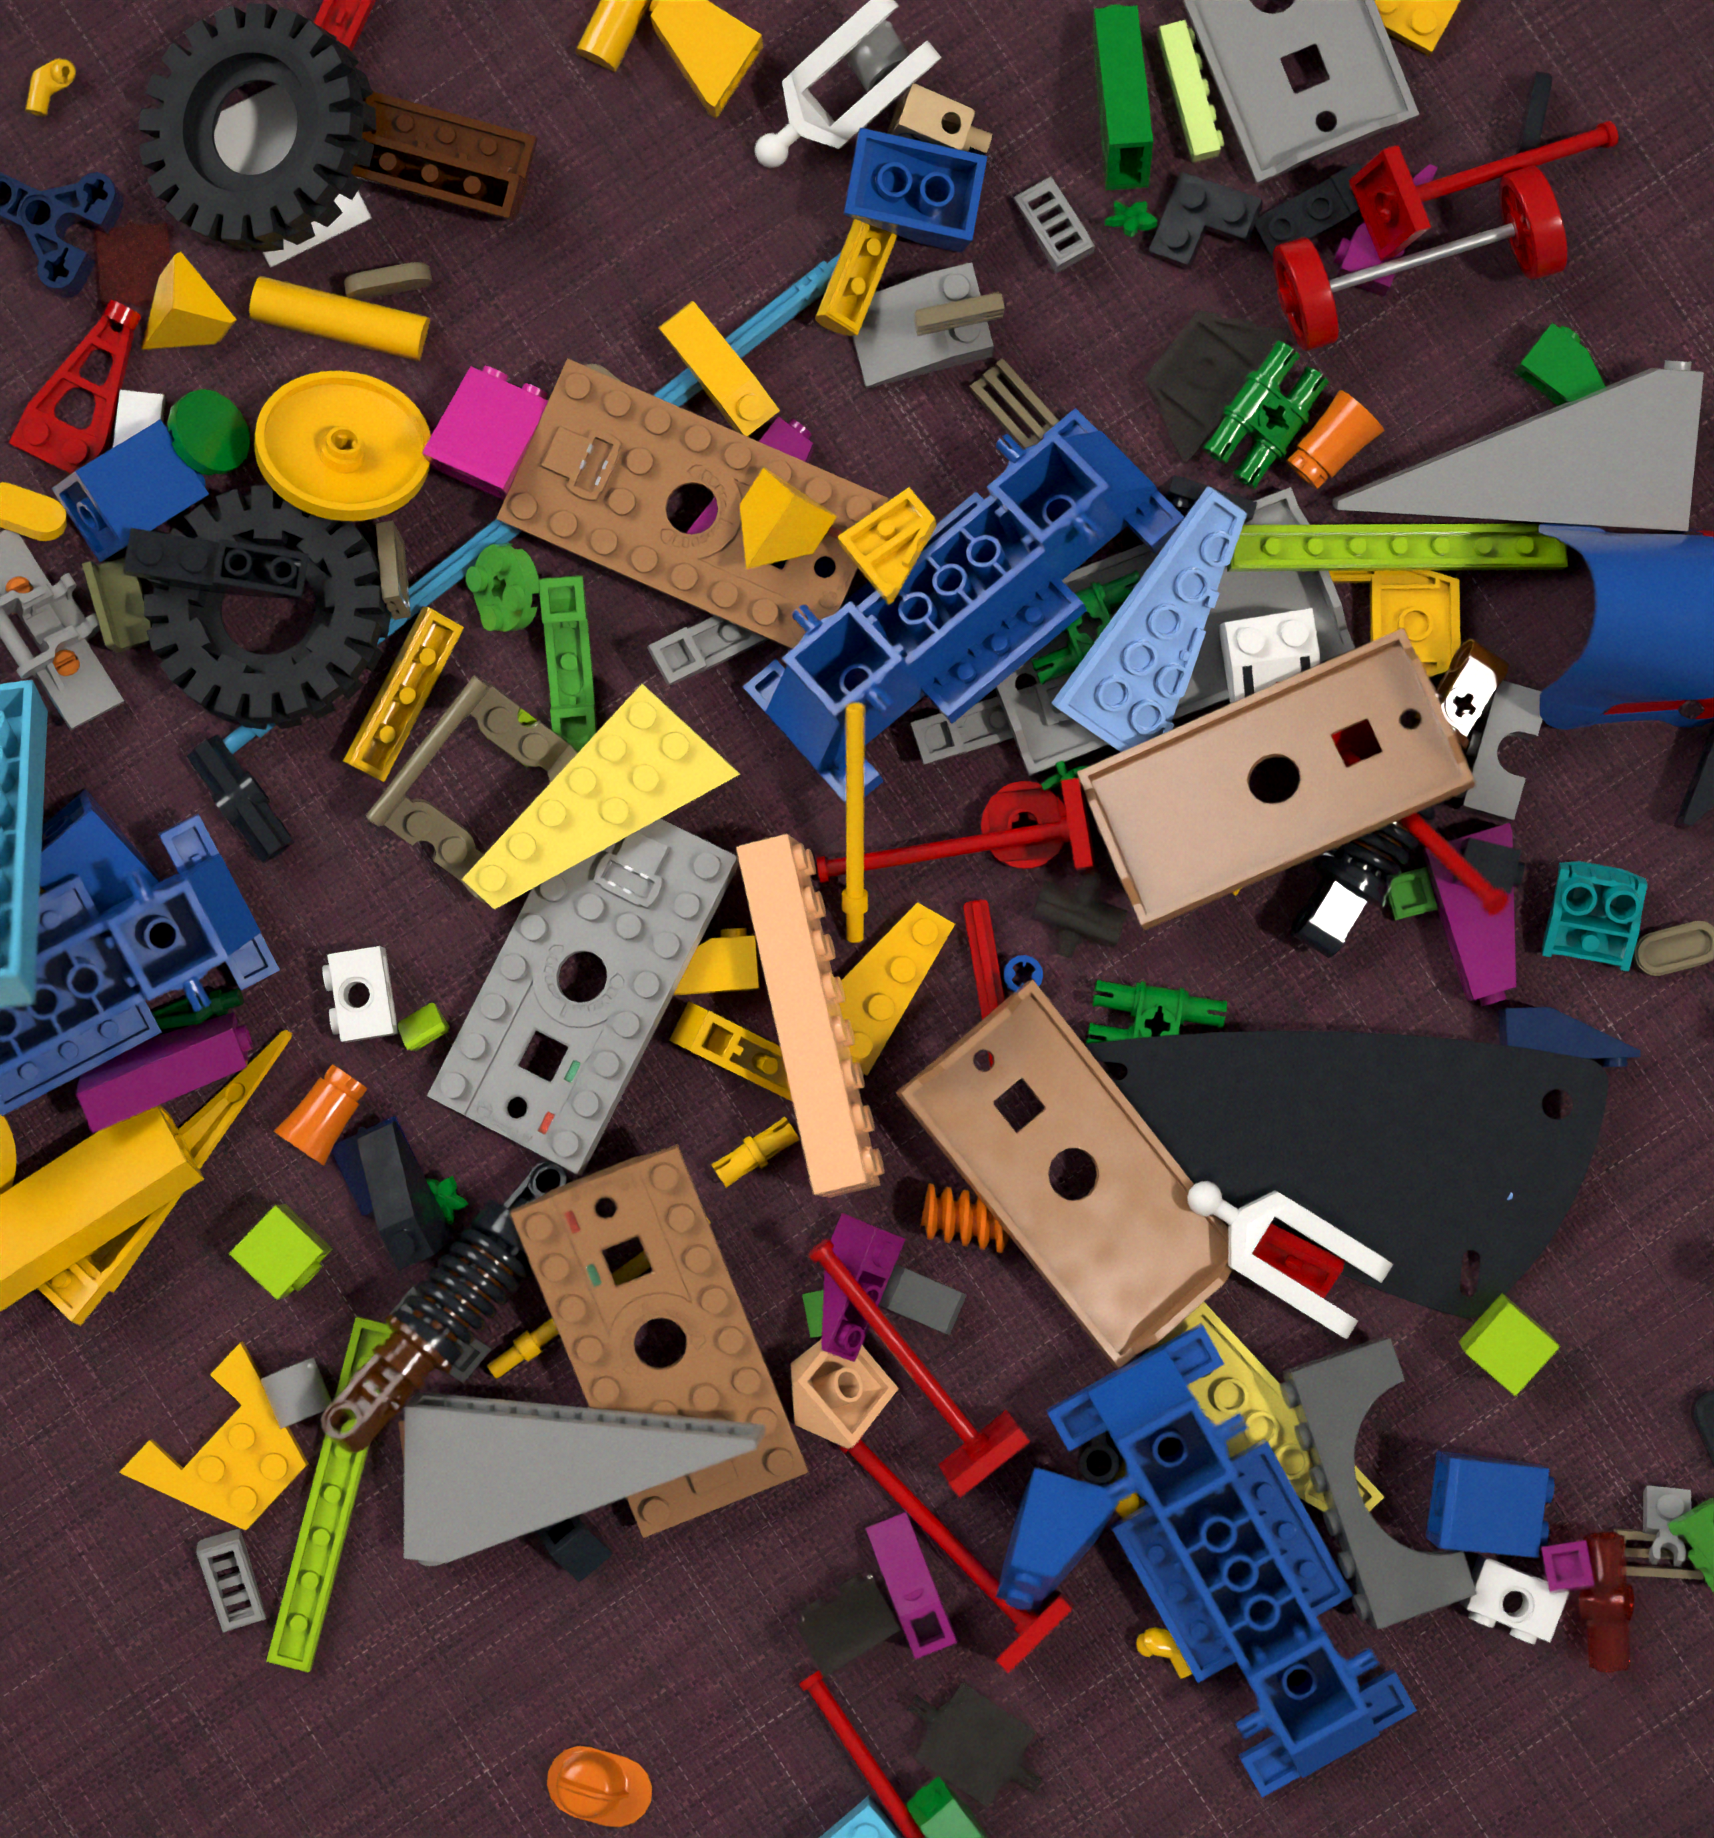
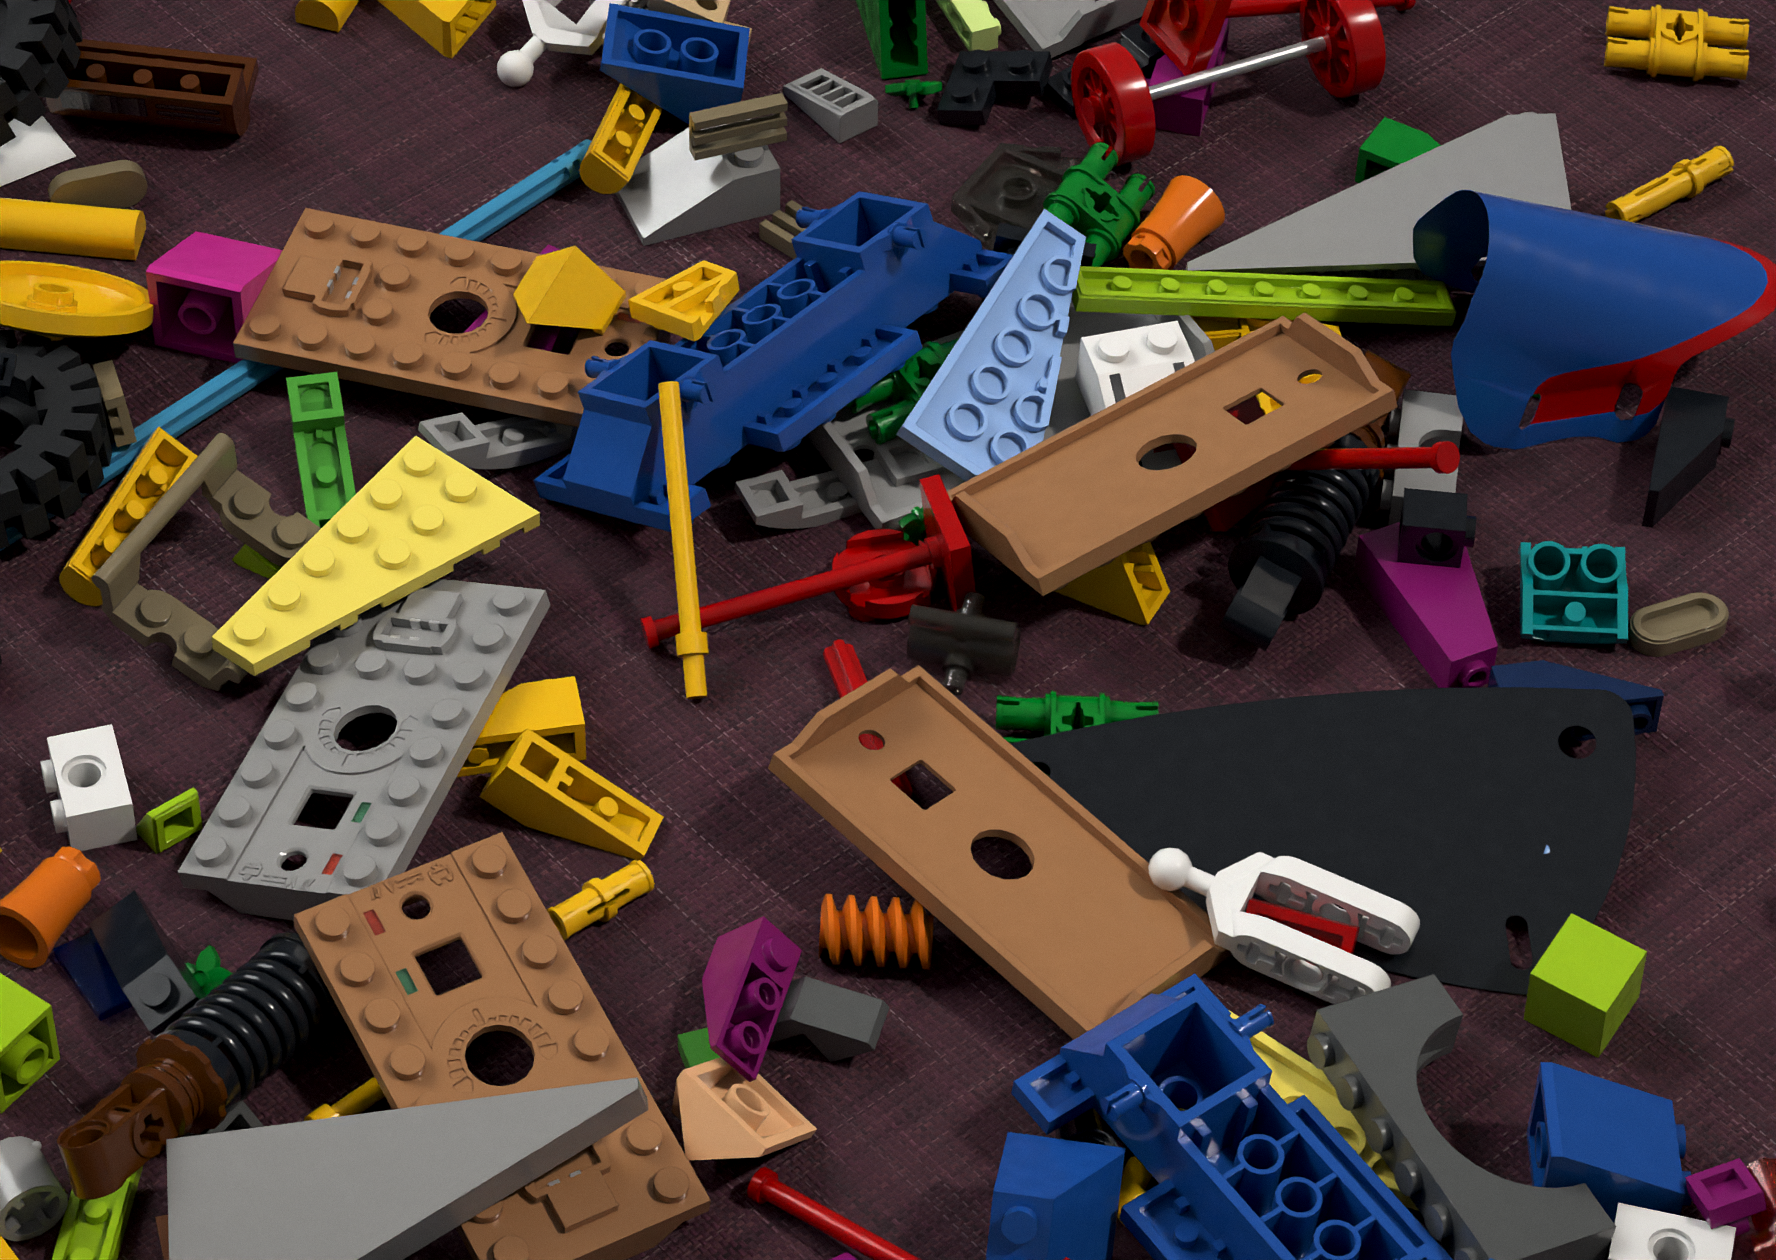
camera: 10 degrees left, 40 degrees down
bright green plate [466,543,539,632] -> none
yellow slope [658,301,780,436] -> none
light nougat piece [736,834,884,1198] -> none
red tile [808,1238,1030,1497] -> none
yellow wing [839,902,955,1076] -> none
bright green tile [1387,867,1438,921] -> none

